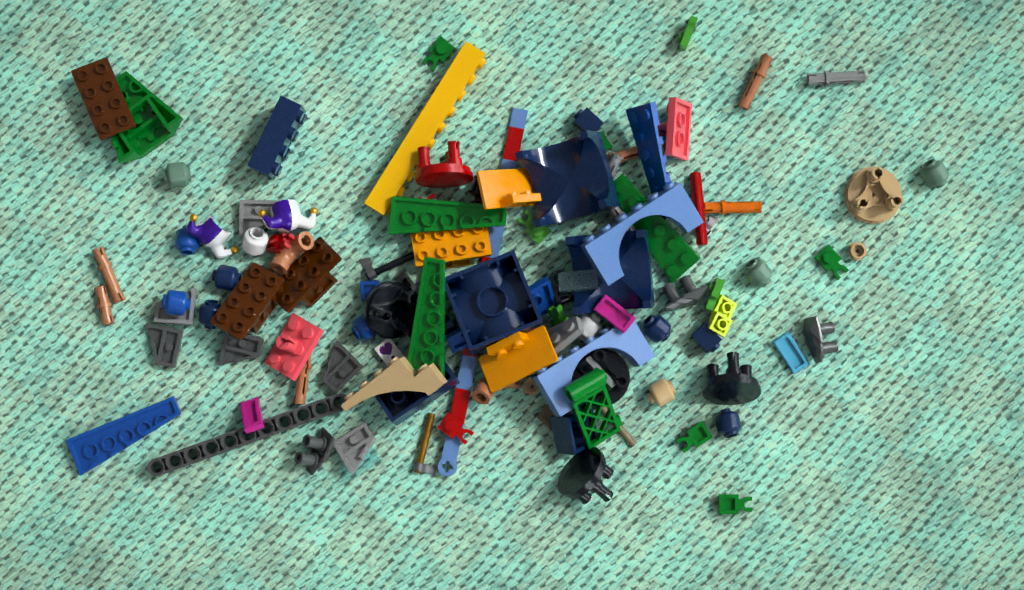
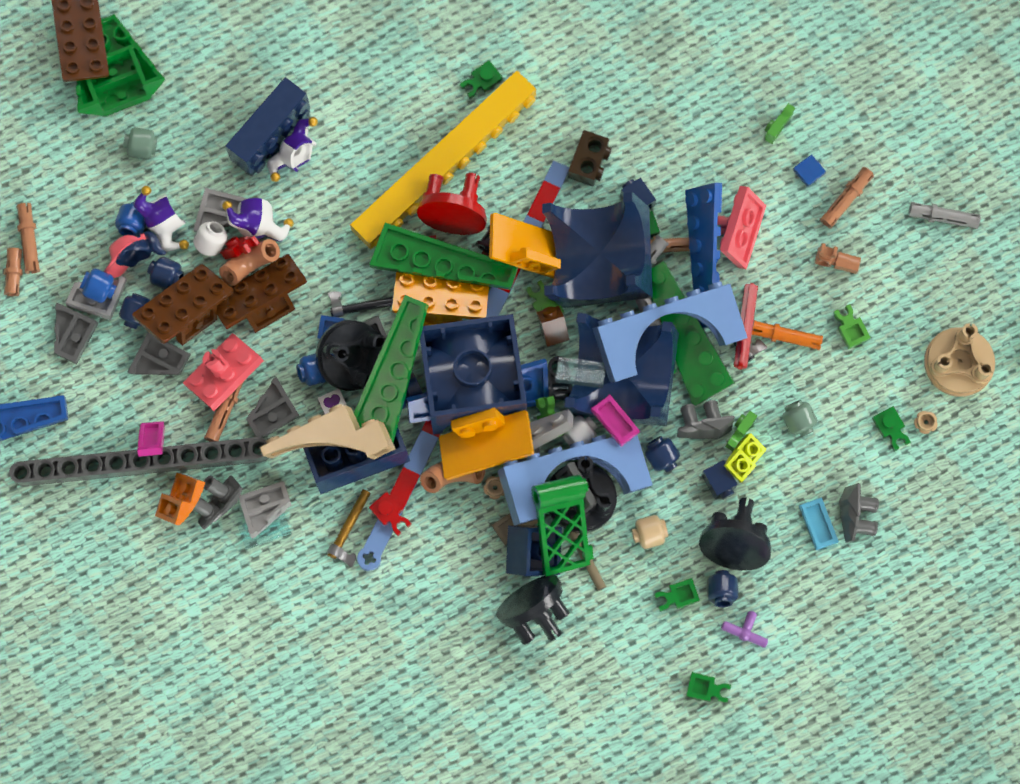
camera: 15 degrees right, 10 degrees down
none -> hair [104,231,166,278]
none -> orange slope [155,472,205,525]
none -> piece [267,117,318,182]
none -> reddish brown brick [537,306,570,347]
none -> dark brown brick [568,130,612,187]
none -> medium lavender piece [721,611,768,648]
none -> blue tile [793,154,826,187]
none -> nougat bar [815,243,861,274]
none -> bright green plate [833,304,871,350]

